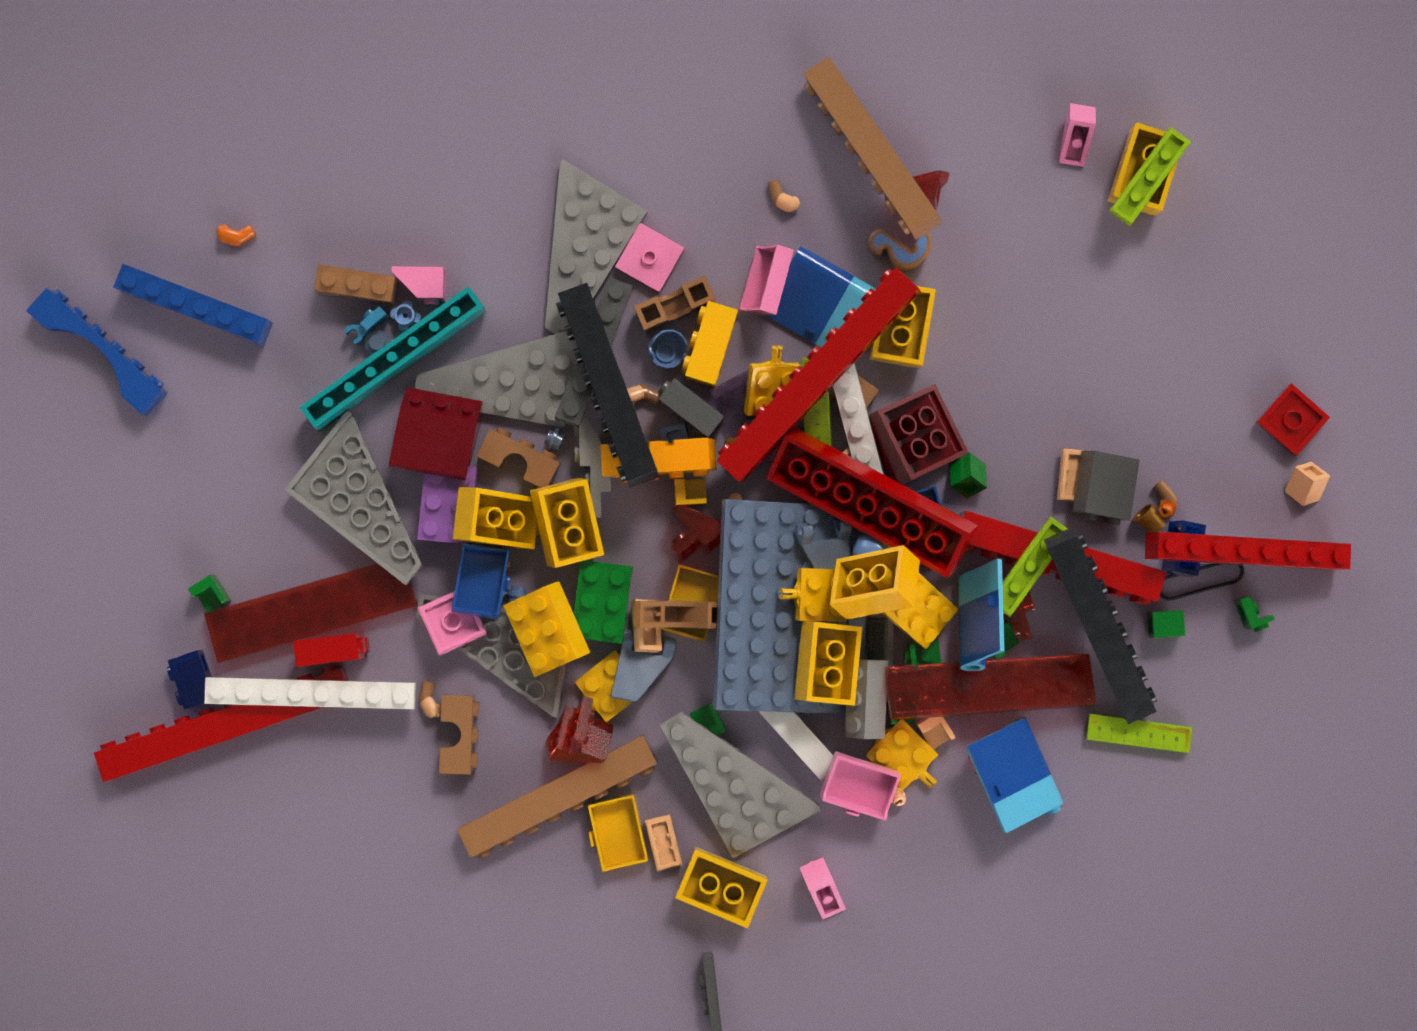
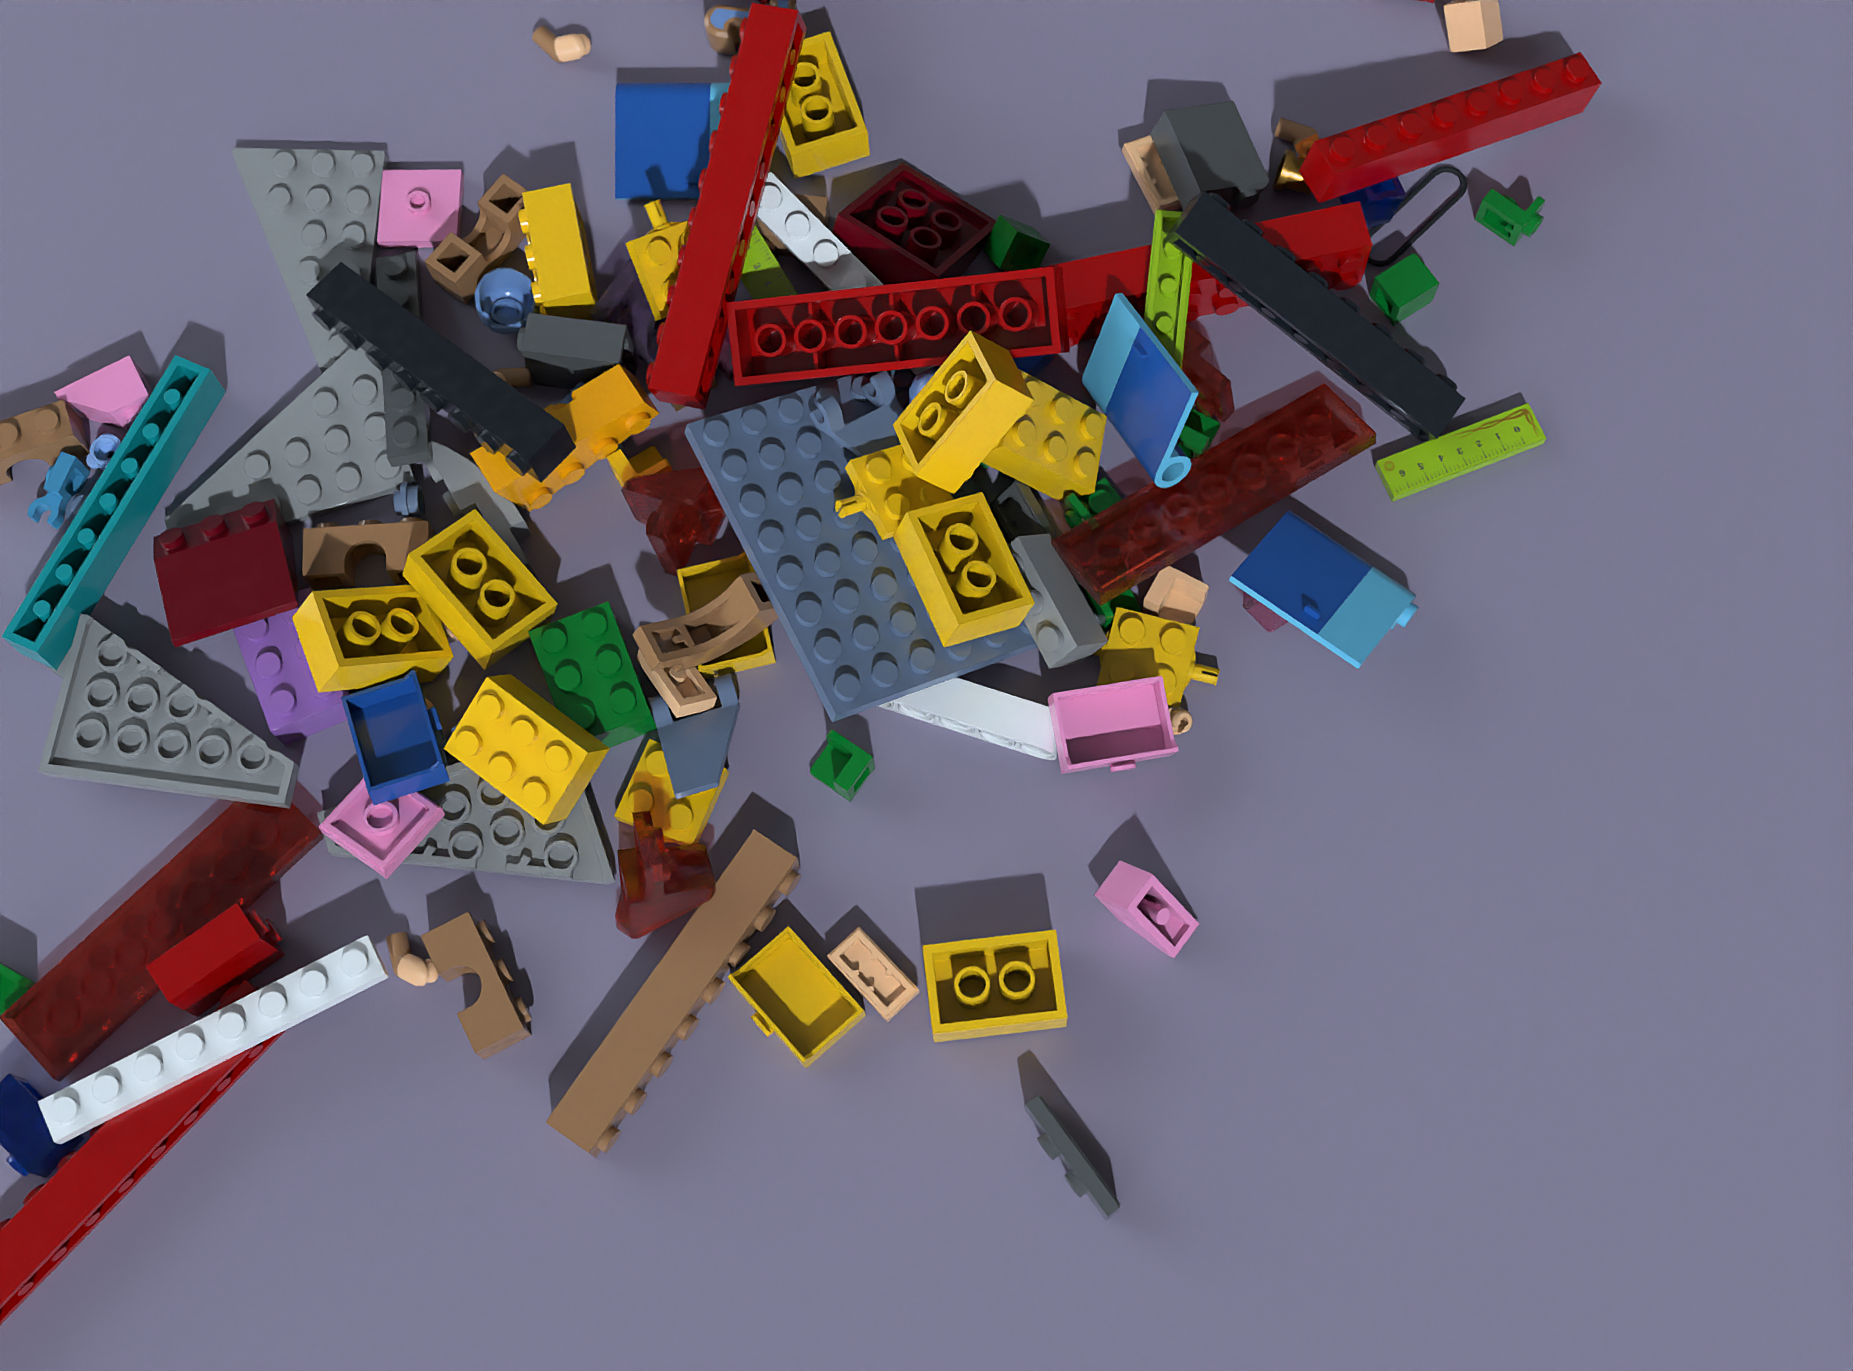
camera: 20 degrees left, 15 degrees down
light grey wing [660,711,821,858] -> none
bright pink container [739,244,794,316] -> none

